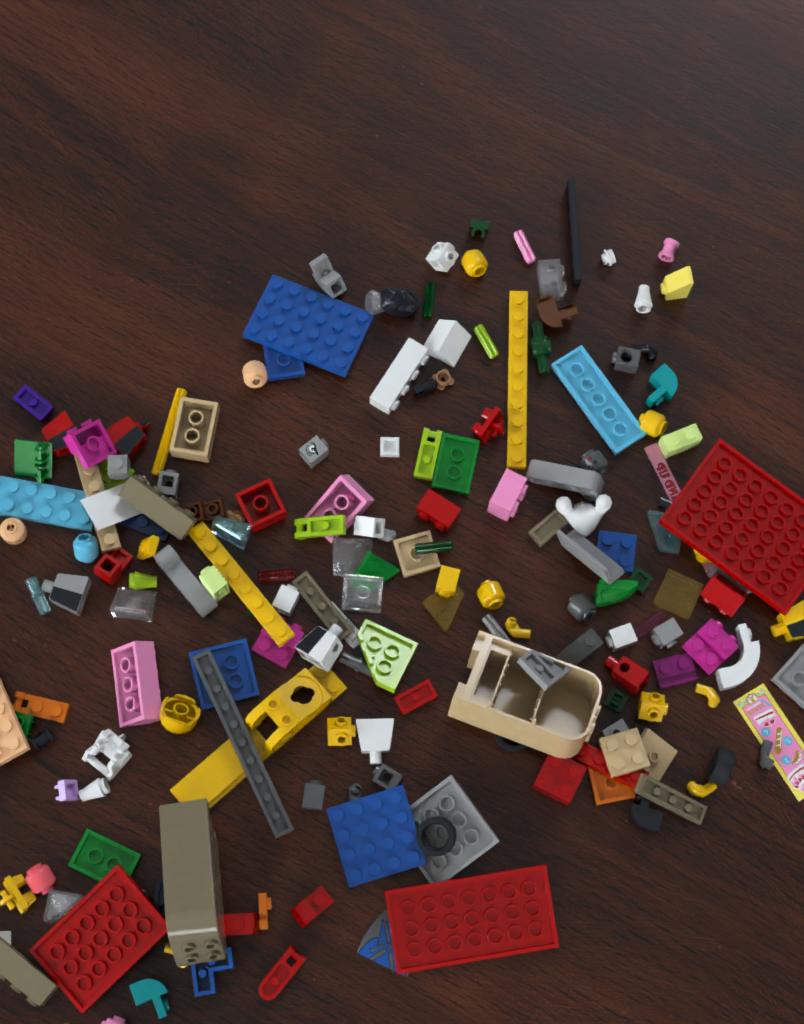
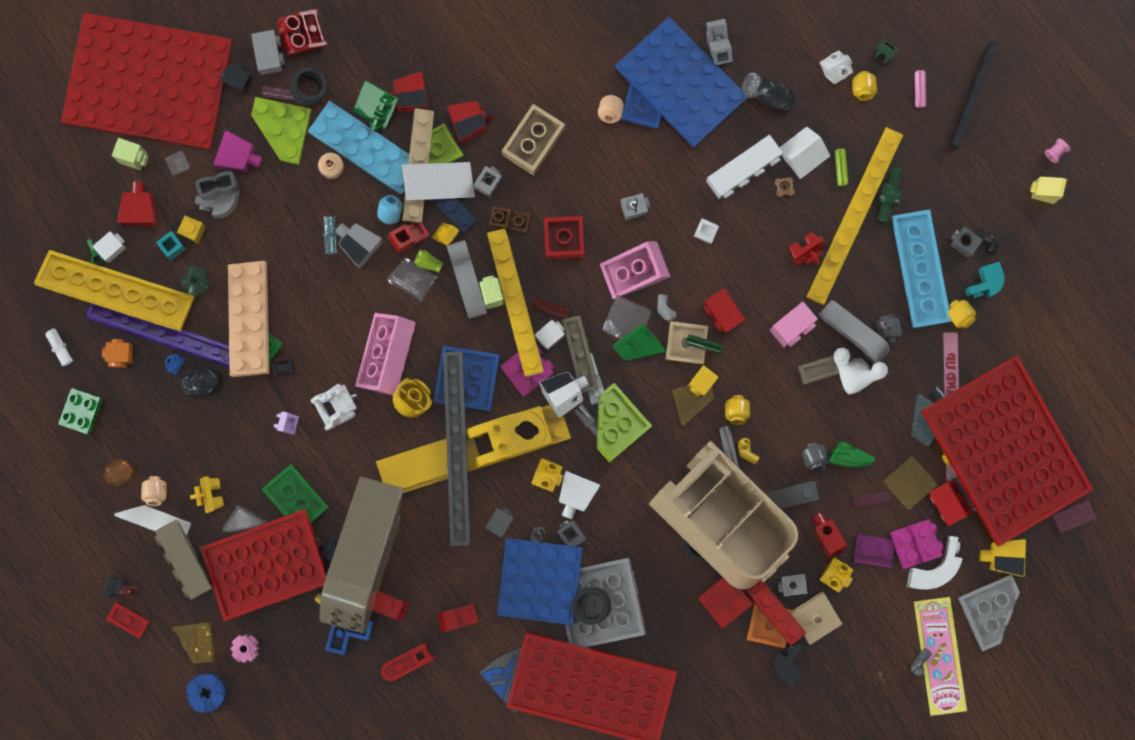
camera: 25 degrees right, 10 degrees up
orange plate [12,691,70,724] -> none
dark purple plate [13,384,55,423] -> none
coral head [25,863,56,895] -> none
dark pink plate [63,419,118,470] -> none
white cone [78,778,110,802] -> none
light grey brick [108,455,130,480] -> none
dark tan brick [118,474,197,540] -> none
teal brick [129,979,171,1019] -> none
yellow axle [151,388,187,477] -> none
clear light blue wing [211,516,252,550] -> none
medium nougat plate [227,510,245,530] -> none
orange plate [258,893,272,930] -> none
lime plate [294,514,346,540] -> none
clear slope [342,574,384,614] -> none
white brick [353,515,385,538] -> none
red plate [394,679,438,716] -> none
black pin [412,377,437,398] -> none
lime plate [413,427,443,481] -> none
dark green axle [423,282,436,318] -> none
green plate [431,433,480,496] -> none
light grey wing [517,649,571,691] -> none
reddish brown brick [535,295,578,327] -> none
clear brick [536,259,567,301] -> none
light grey panel [556,529,624,585] -> none
blue plate [596,530,637,574] -> none
tan plate [598,728,651,778] -> none
white plate [601,249,616,267] -> none
dark green tile [602,687,630,714] -> none
white brick [605,623,638,652] -> none
dark green plate [628,567,653,594] -> none
white cone [634,285,653,313] -> none
dark tan tile [634,773,708,825] -> none
light grey brick [650,617,684,649] -> none
yellowish green brick [658,423,703,459] -> none
yellow arm [686,781,717,798] -> none
yellow arm [694,683,720,708] -> none
black tyre [707,746,736,787] -> none

